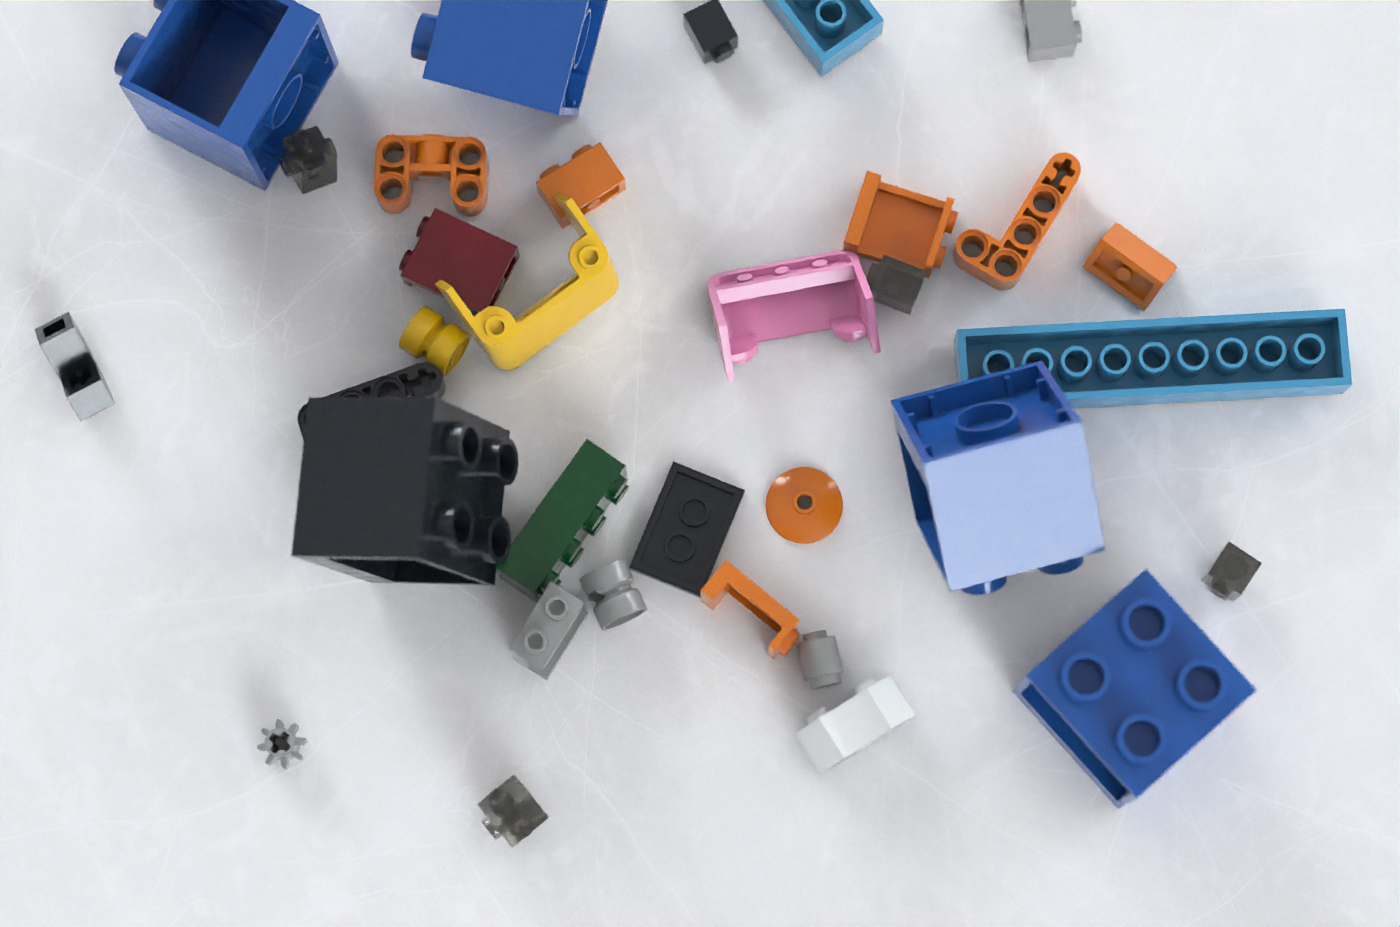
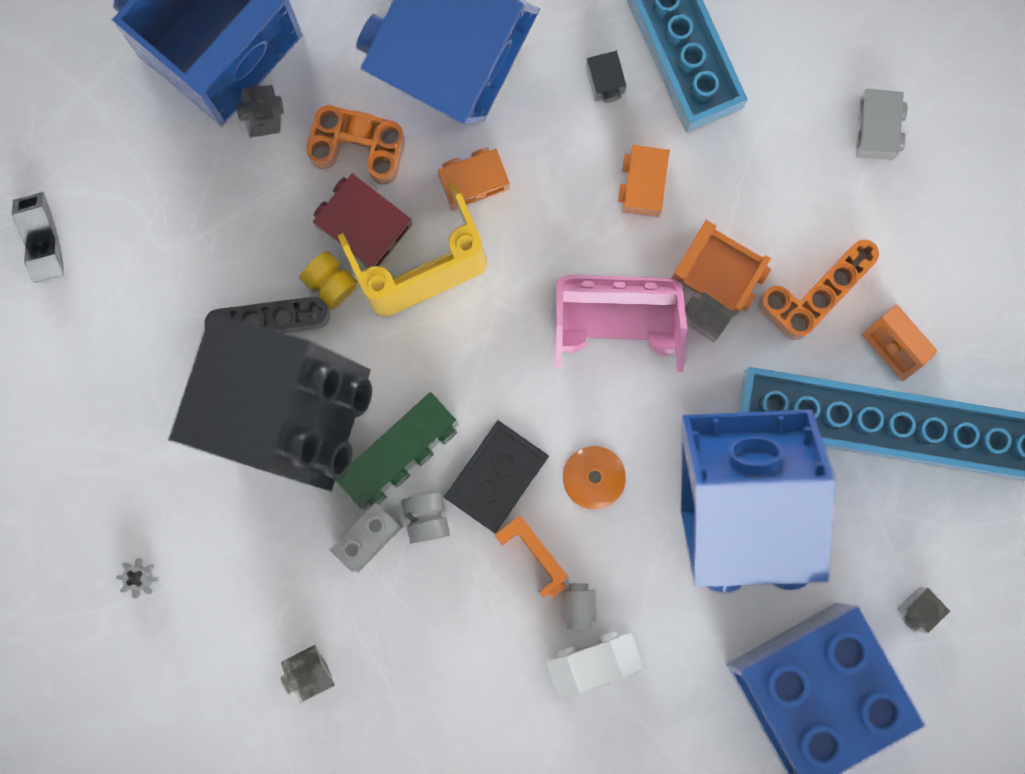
camera: 10 degrees right, 5 degrees up
none -> orange brick [618,145,670,217]

